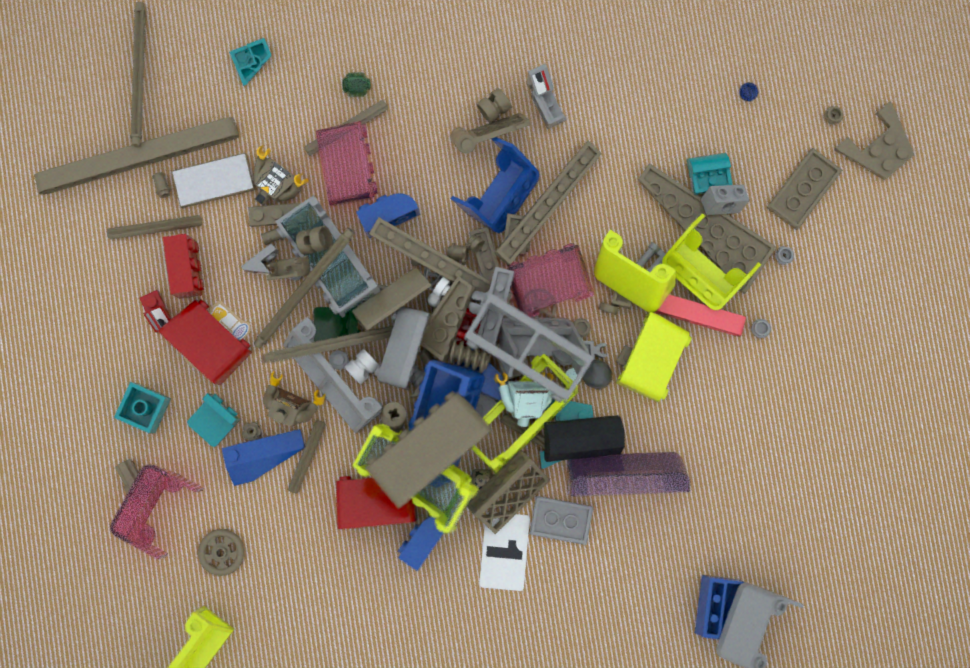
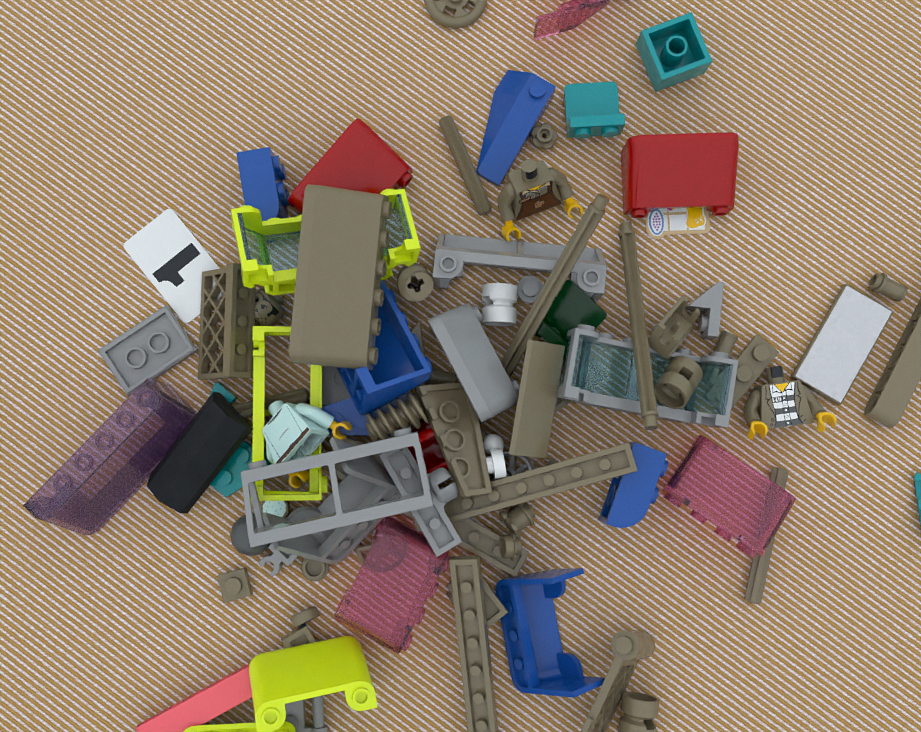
camera: 140 degrees right, 0 degrees up
dark tan axle [107,215,202,239] -> none
red slope [140,290,171,333] -> none
red brick [163,233,204,299] -> none
clear green head [342,72,371,97] -> none
light grey wheel [409,364,425,388] -> none
neon yellow windscreen [616,311,692,402] -> none

